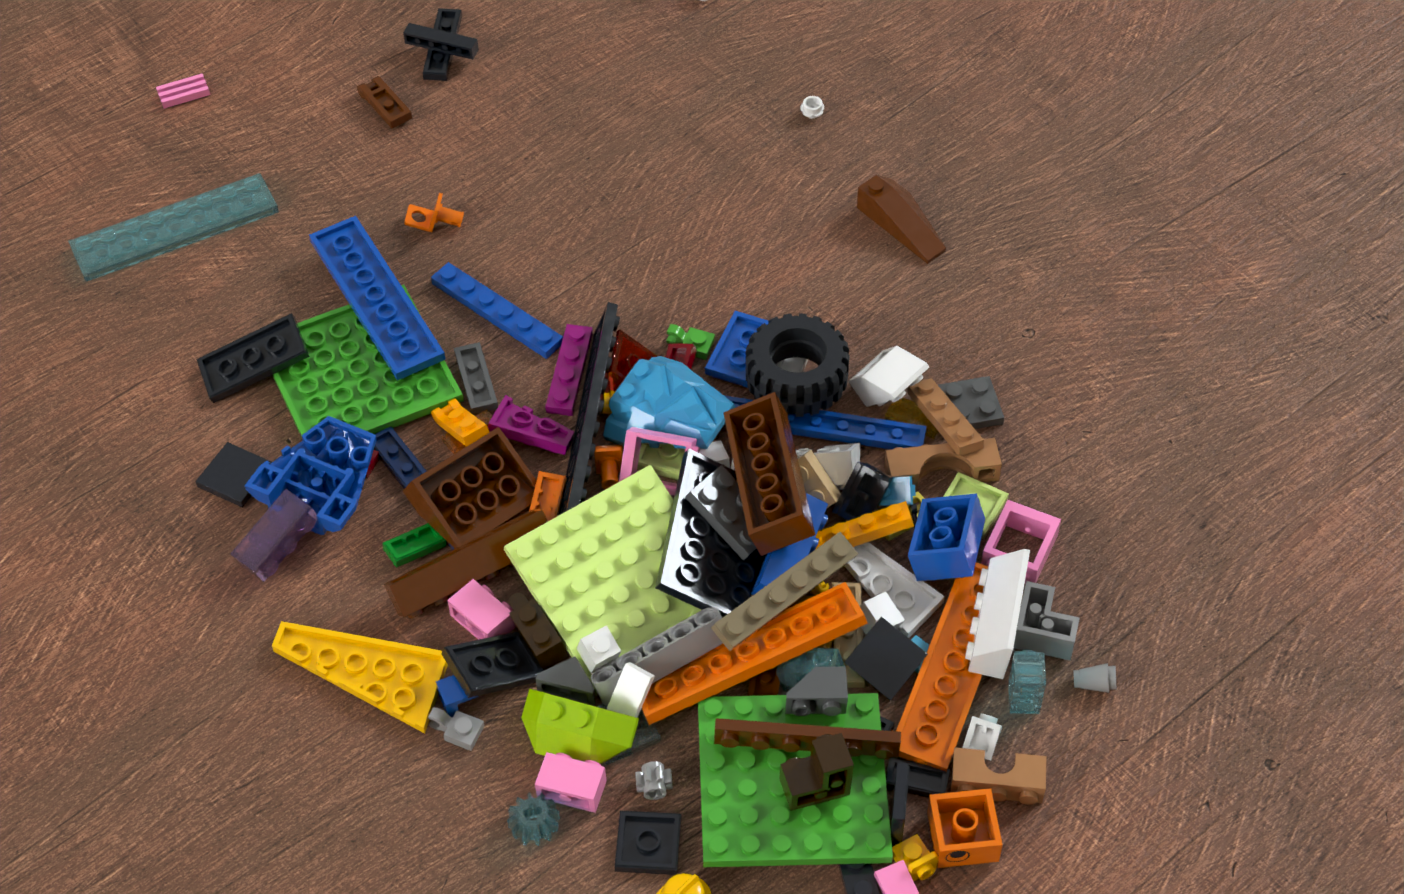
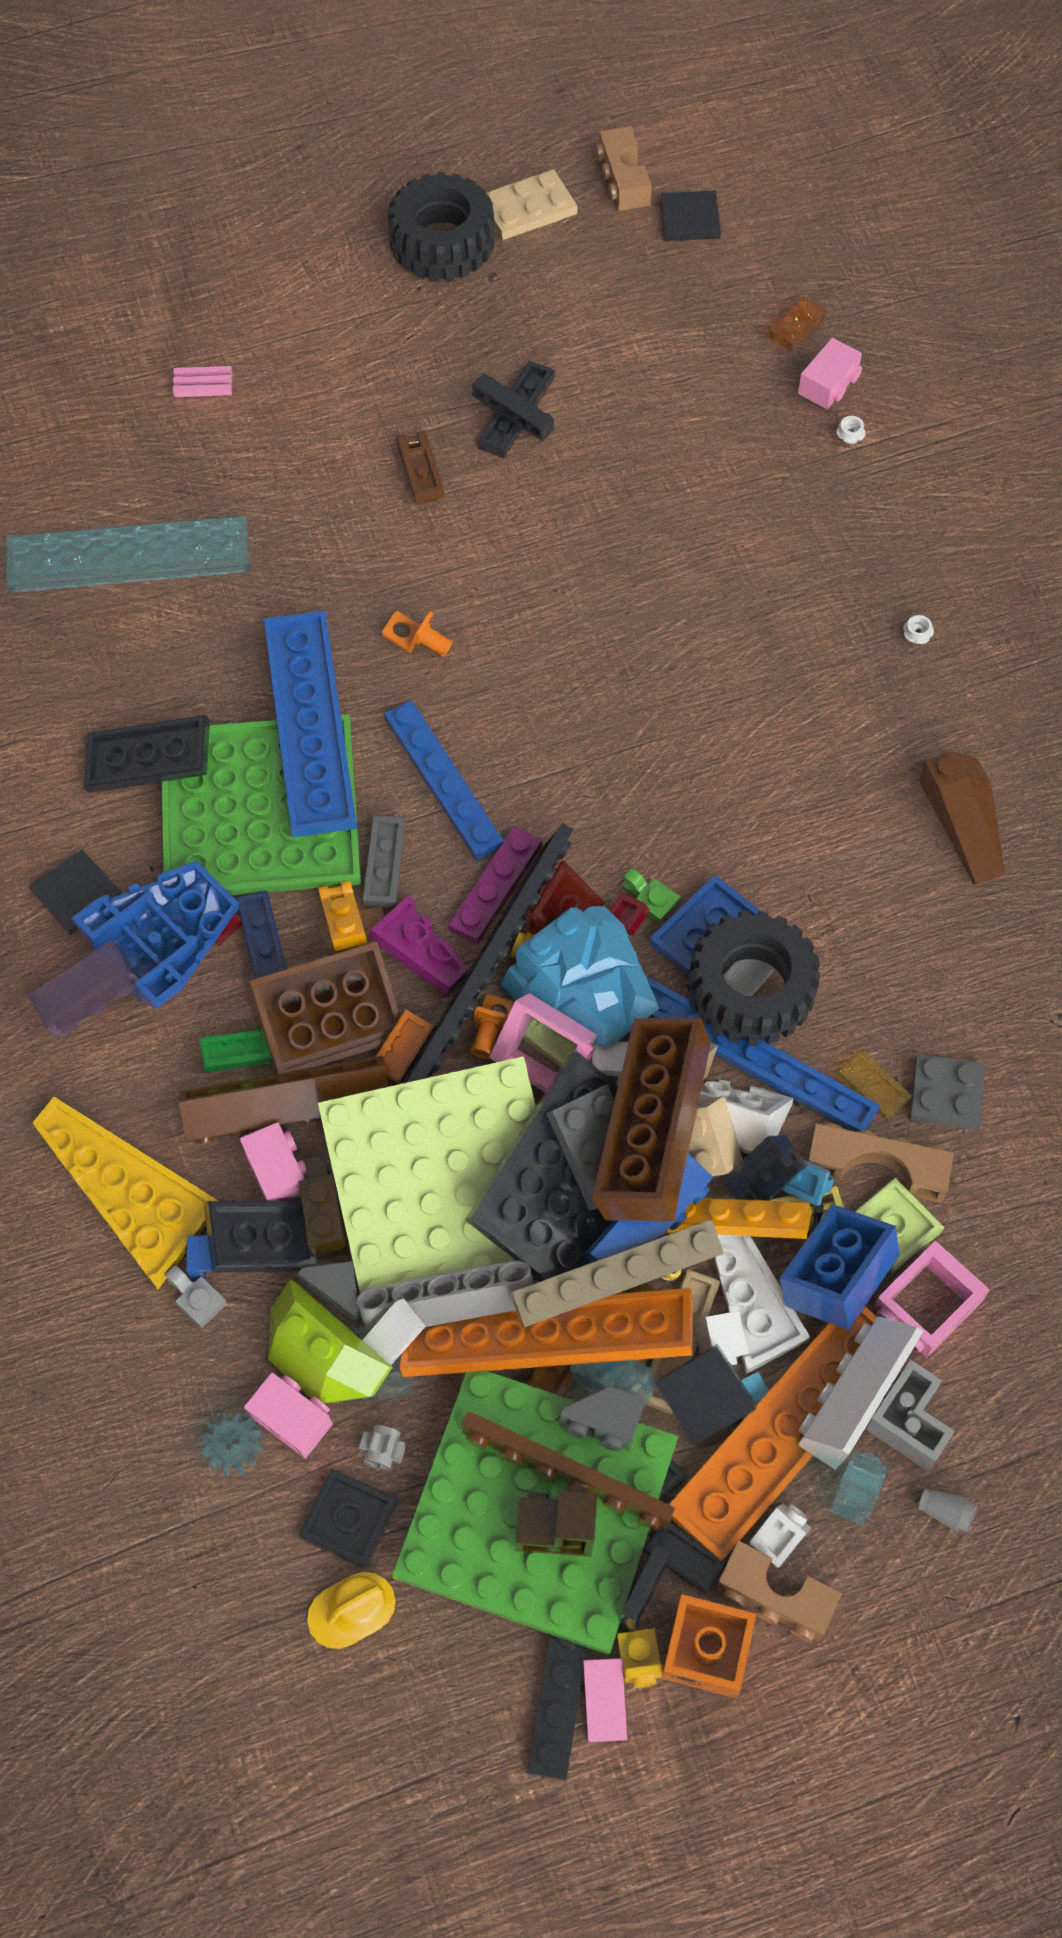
camera: 20 degrees right, 10 degrees up
white brick [577,625,621,674] -> none
white slope [848,346,929,407] -> none
medium nougat plate [907,378,984,456] -> none

